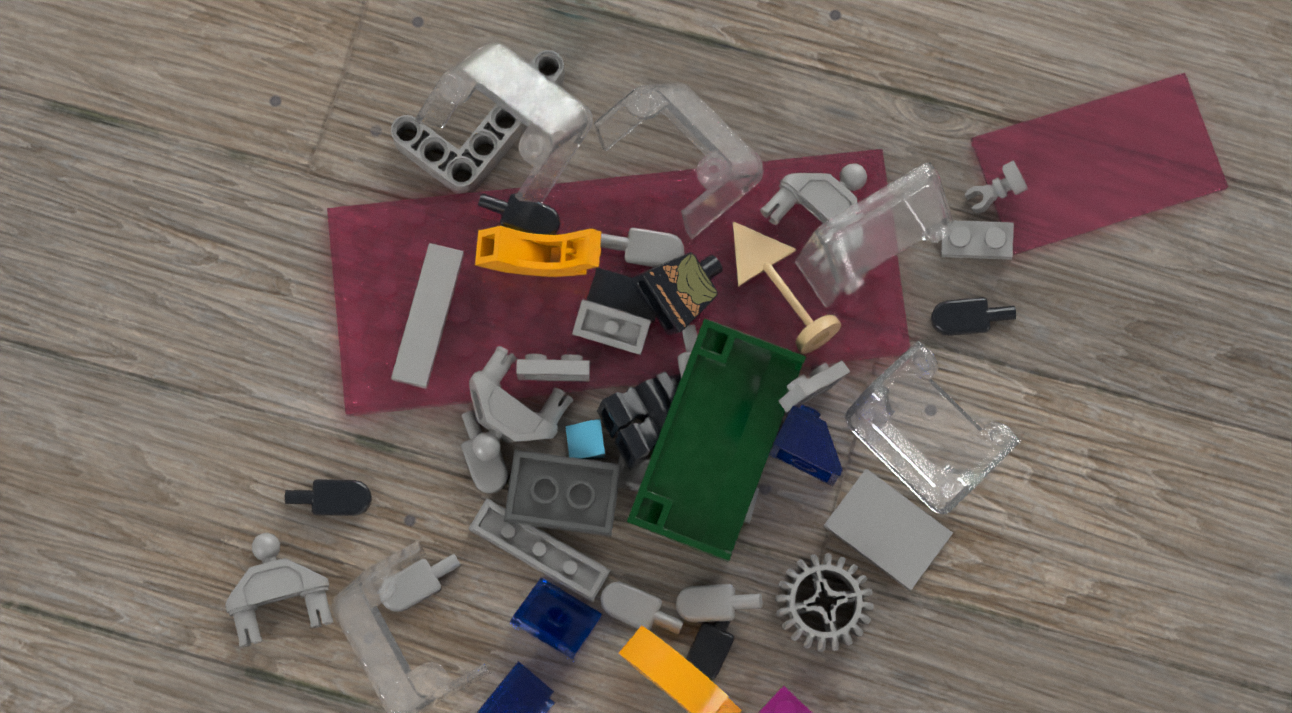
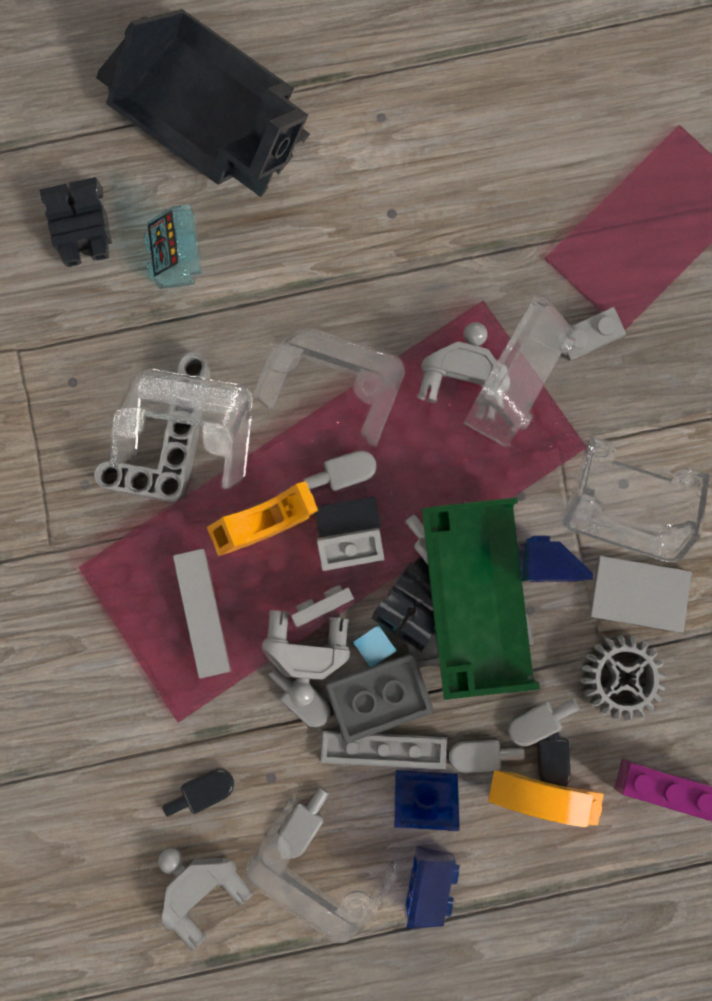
camera: 20 degrees left, 5 degrees up
black piece [478,193,561,235] -> none
torso [631,252,723,335] -> none
tan piece [733,222,842,354] -> none
light grey plate [779,361,850,413] -> none
black piece [931,297,1016,336] -> none
light grey piece [965,160,1028,213] -> none

